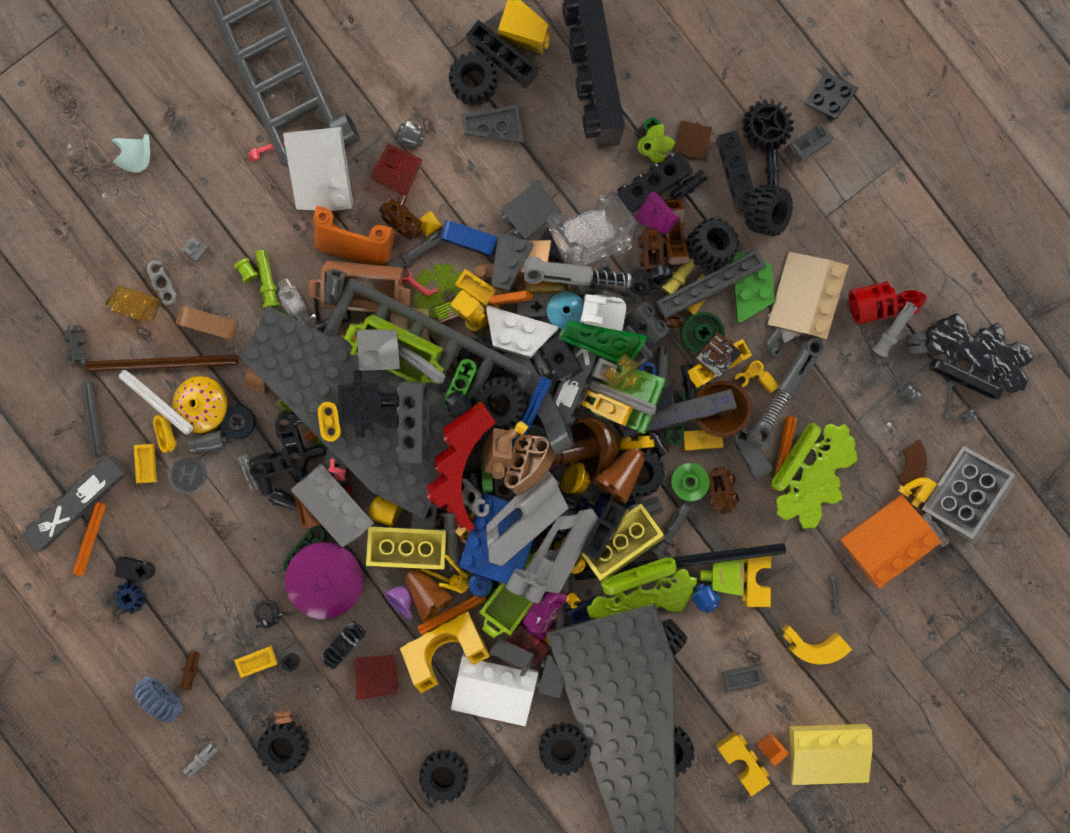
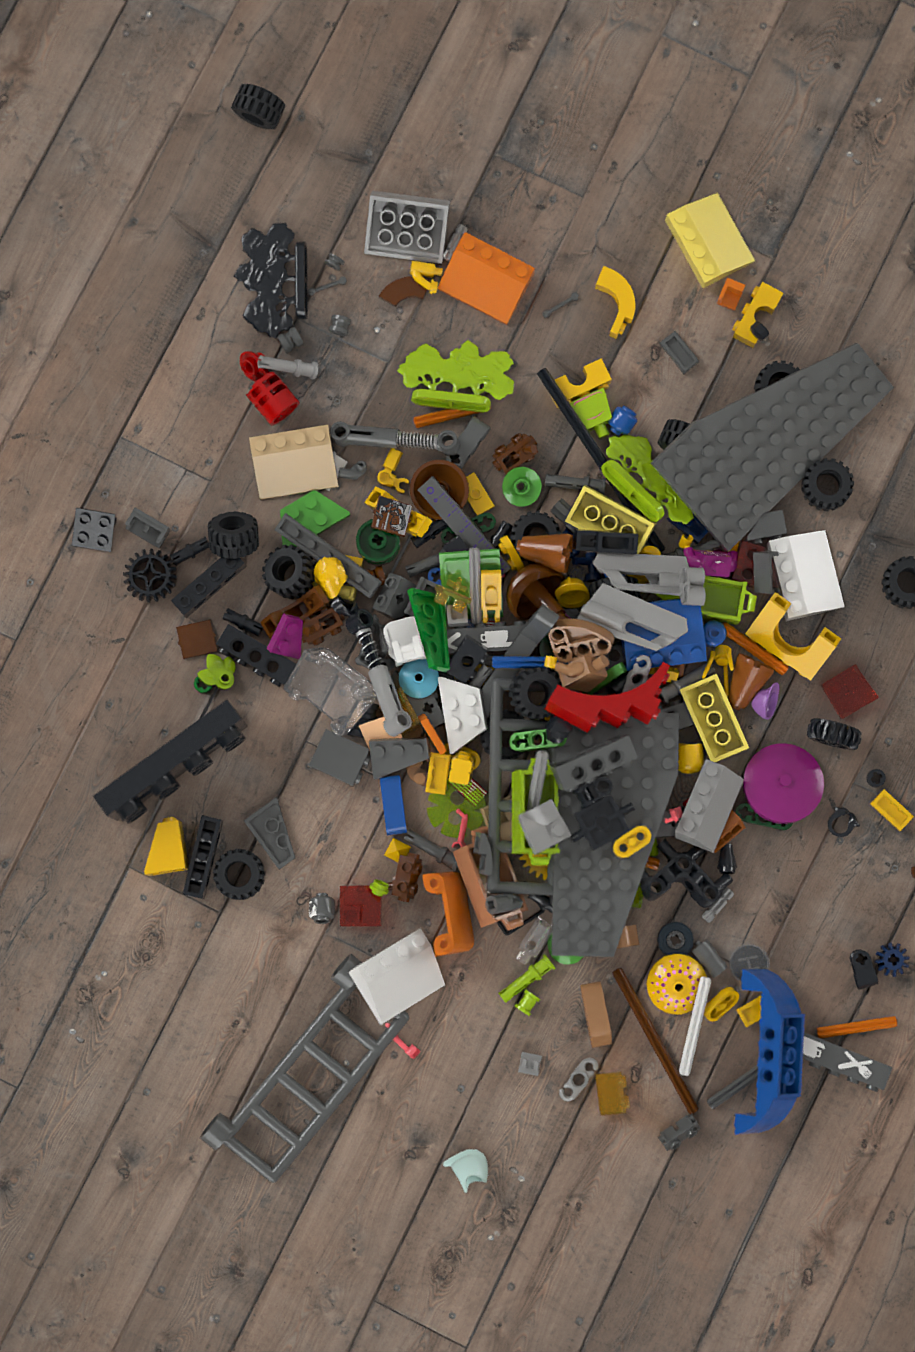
camera: 110 degrees left, 5 degrees down
none -> yellow hair [314,557,348,599]
none -> lime plate [369,879,389,896]
none -> dark grey slope [473,832,492,876]
none -> blue slope [734,969,805,1135]
none -> black tile [750,321,769,341]

